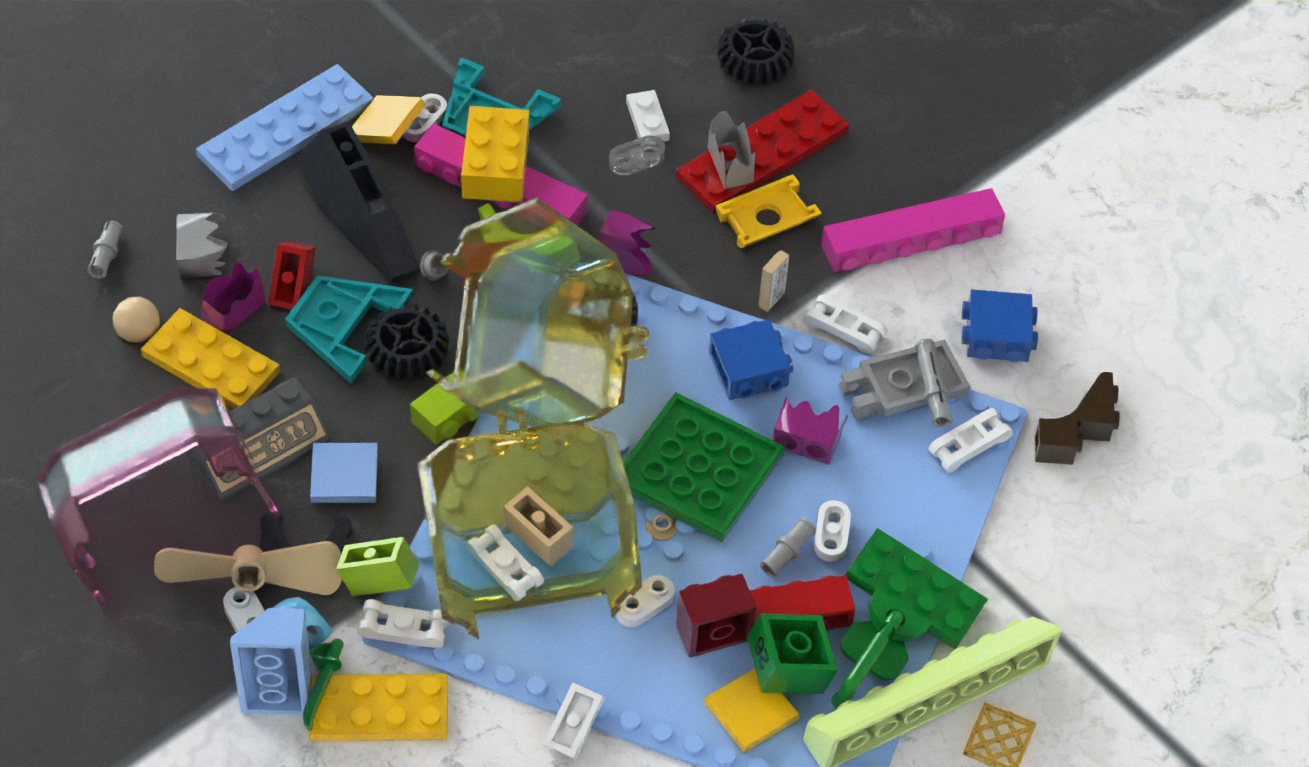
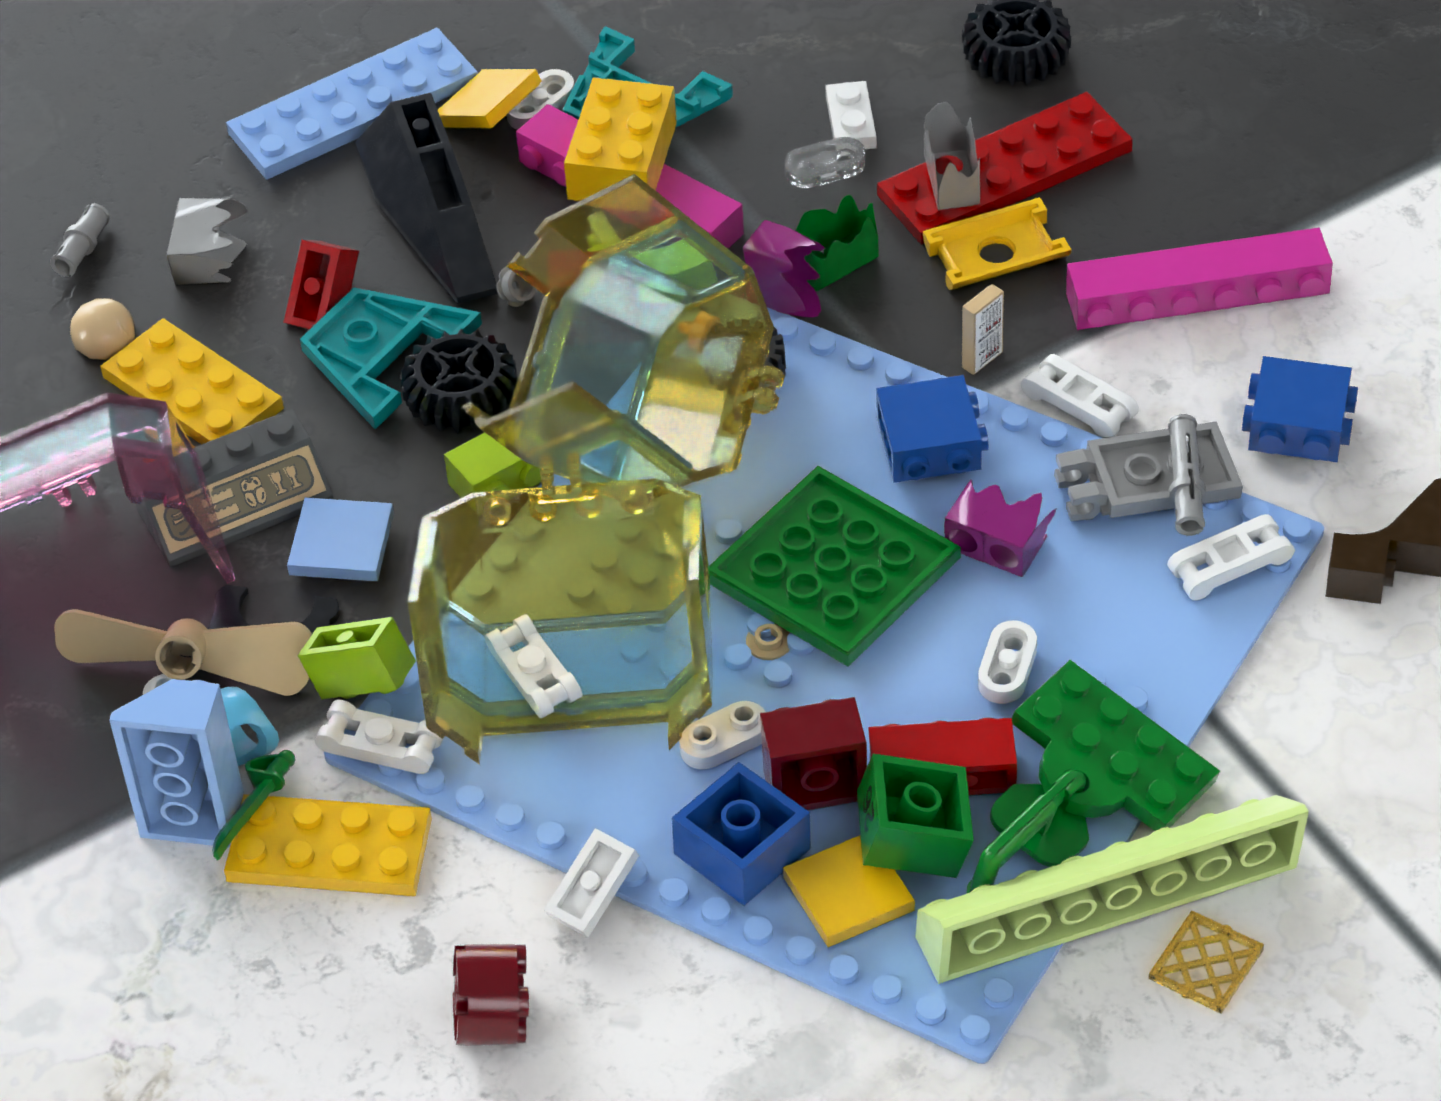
camera: 15 degrees right, 5 degrees down
magenta piece [201,262,266,334] -> none
tan brick [503,486,574,567] -> none
light grey pin [760,518,816,578] -> none
none -> blue brick [672,762,811,906]
none -> green piece [795,194,879,292]

